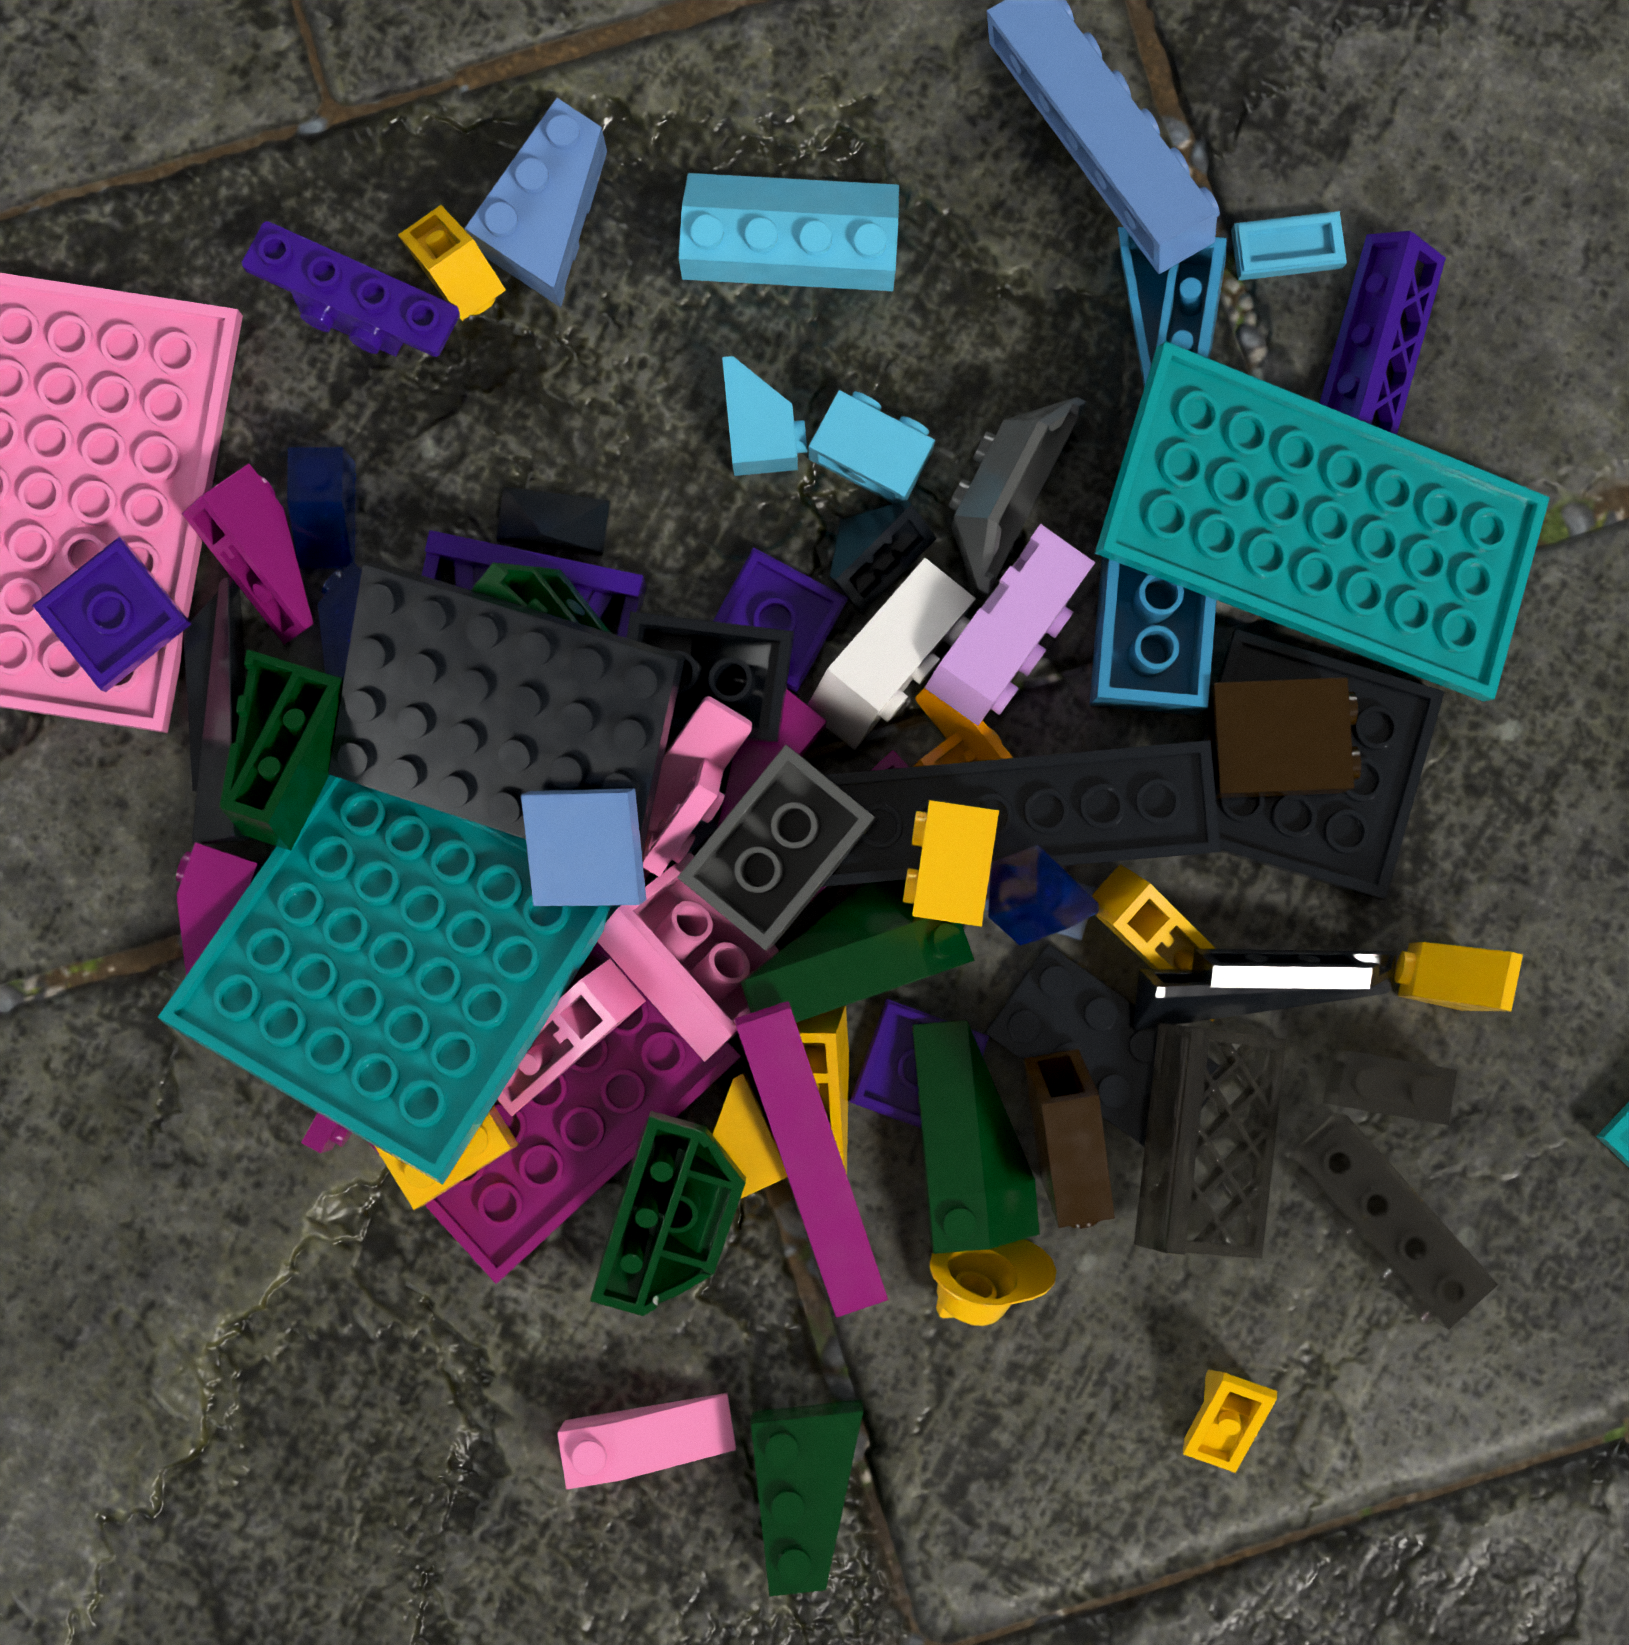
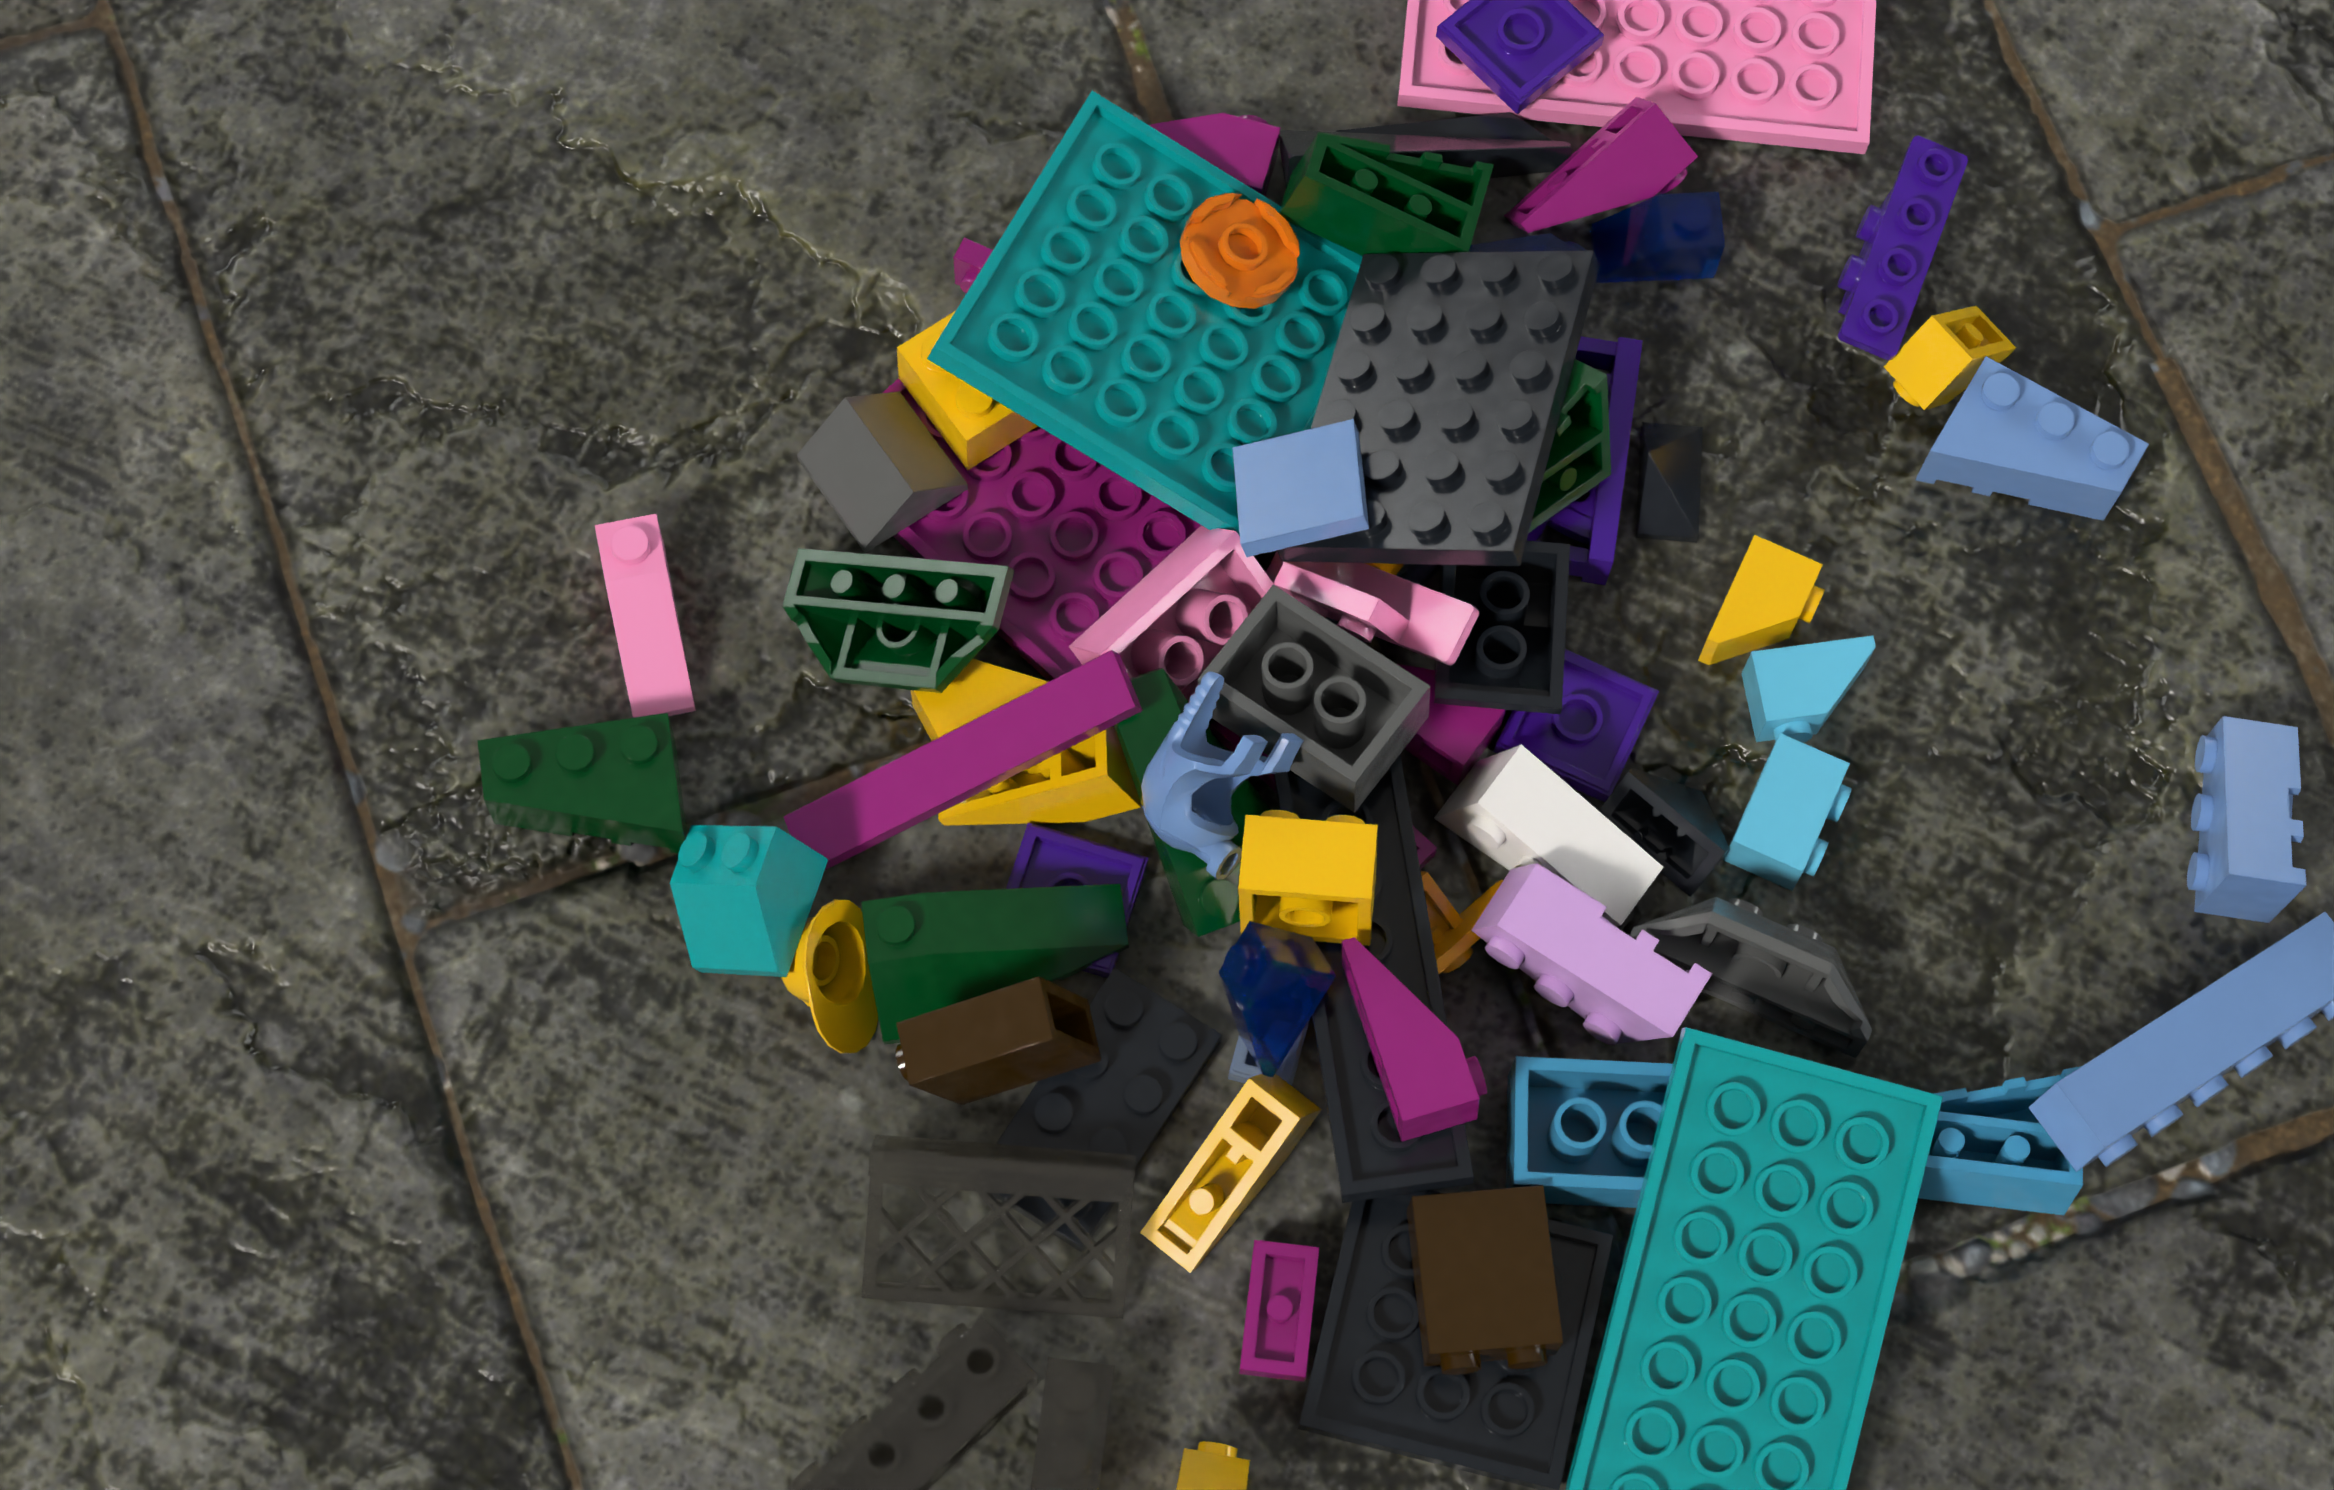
camera: 85 degrees right, 15 degrees down
bright pink slope [497,959,646,1117] -> none
medium azure slope [679,173,899,291] -> none
black wedge [1133,949,1397,1030] -> none
yellow slope [1183,1370,1277,1473] -> none
medium azure tile [1231,211,1347,281] -> none
dark purple fence [1319,231,1446,435] -> none
none -> teal slope [670,825,828,977]
none -> dark grey slope [797,391,968,553]
none -> medium blue piece [1141,672,1304,880]
none -> orange tile [1180,193,1300,309]
none -> magenta plate [1239,1240,1319,1382]
none -> magenta slope [1342,937,1487,1142]
none -> yellow slope [1698,535,1825,665]
none -> medium blue wedge [2187,716,2306,923]

